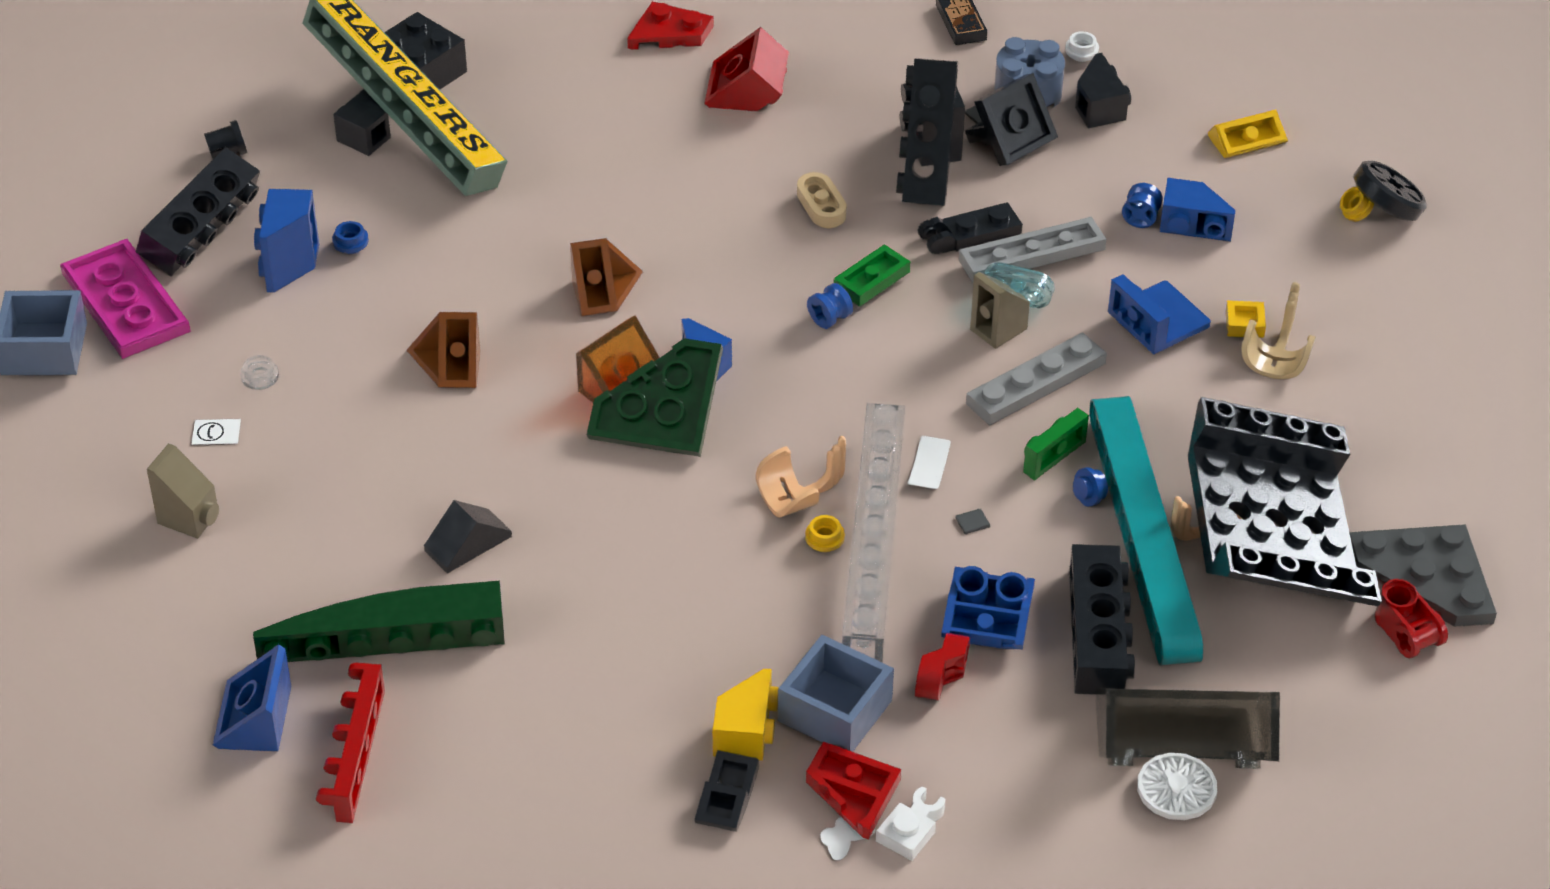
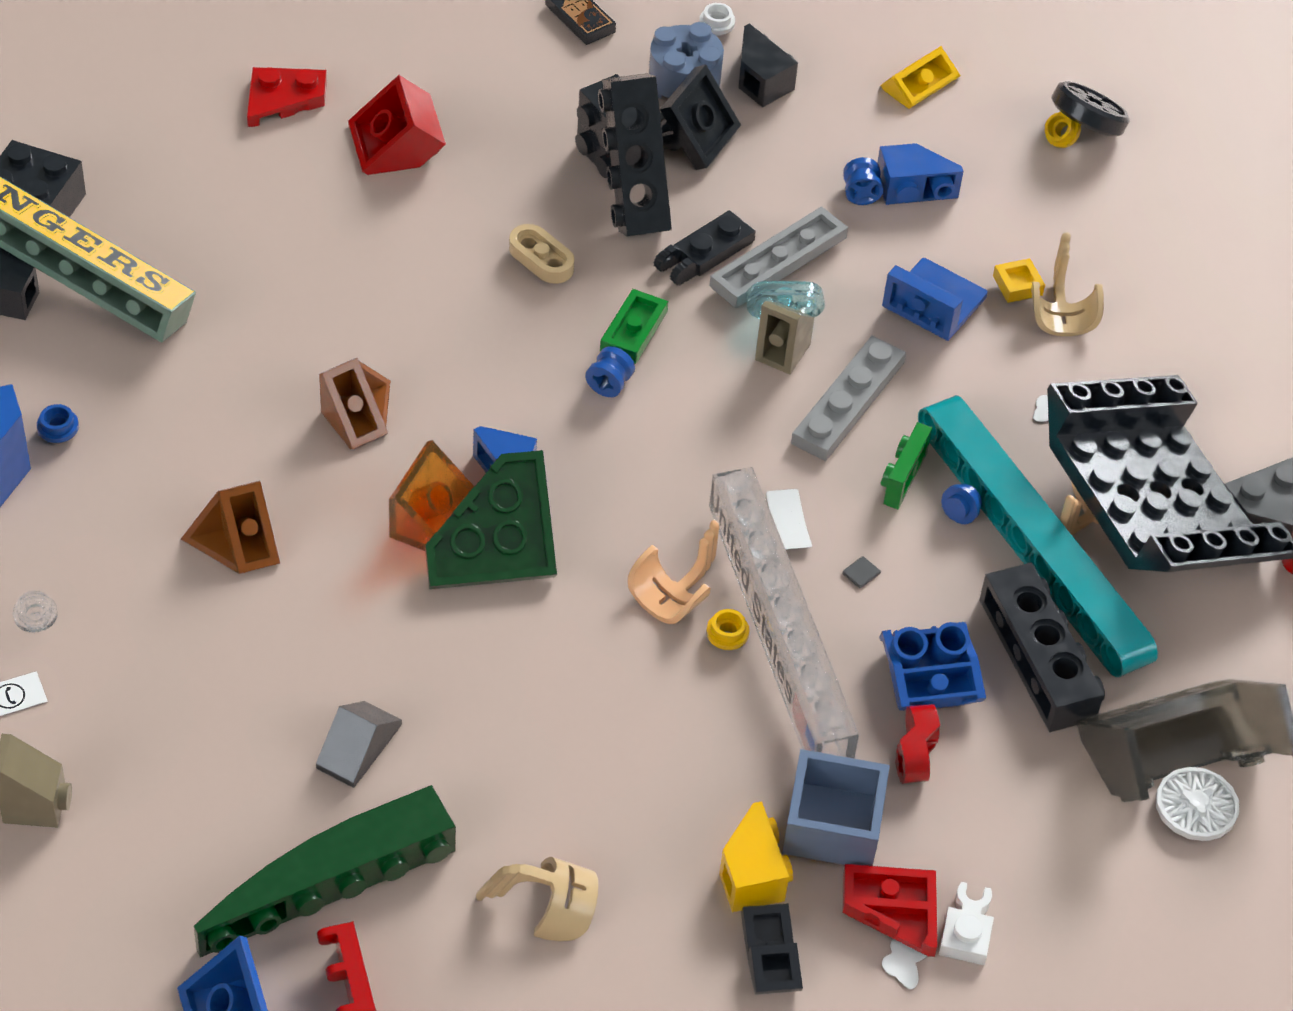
camera: 25 degrees left, 5 degrees up
none -> tan helmet [476,857,598,941]

